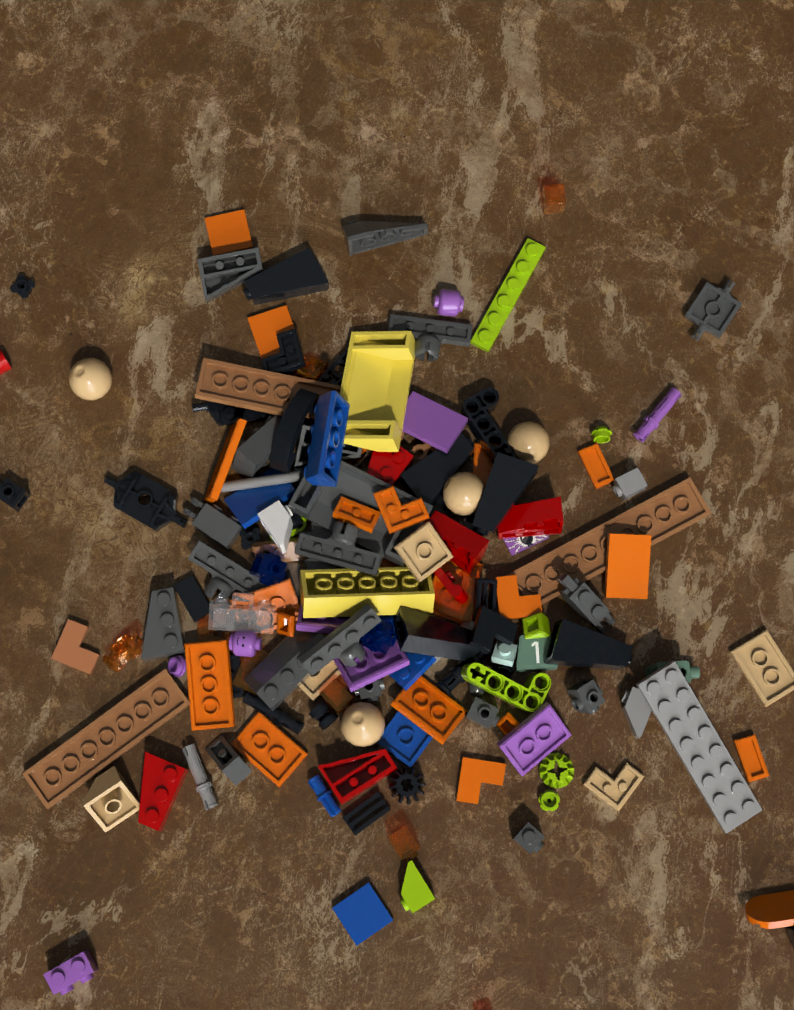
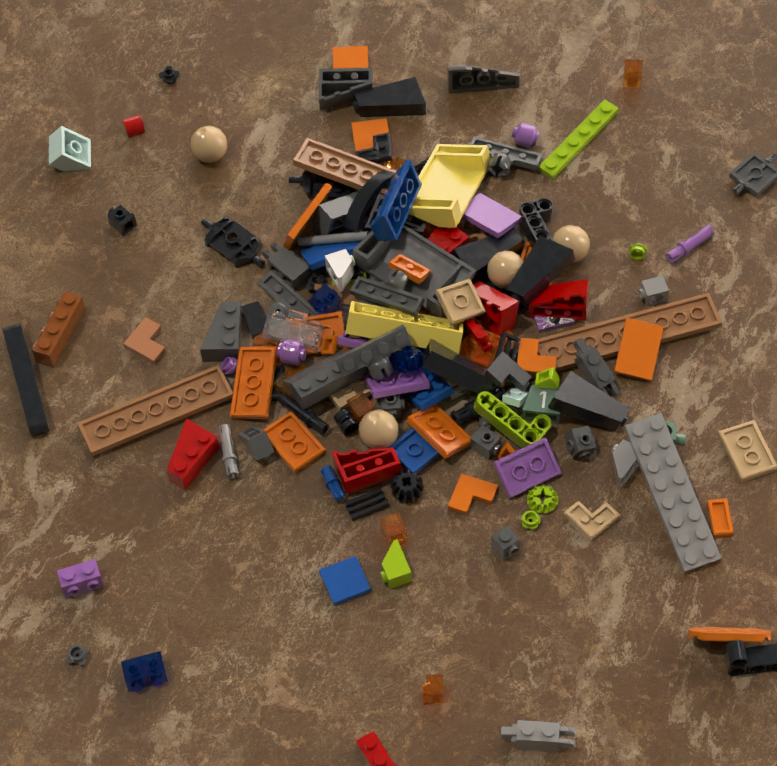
camera: 15 degrees right, 20 degrees down
tan slope [82,766,140,833] -> none
clear orange plate [103,632,143,672] -> none
orange tile [373,486,430,534] -> none
orange tile [577,443,615,490] -> none

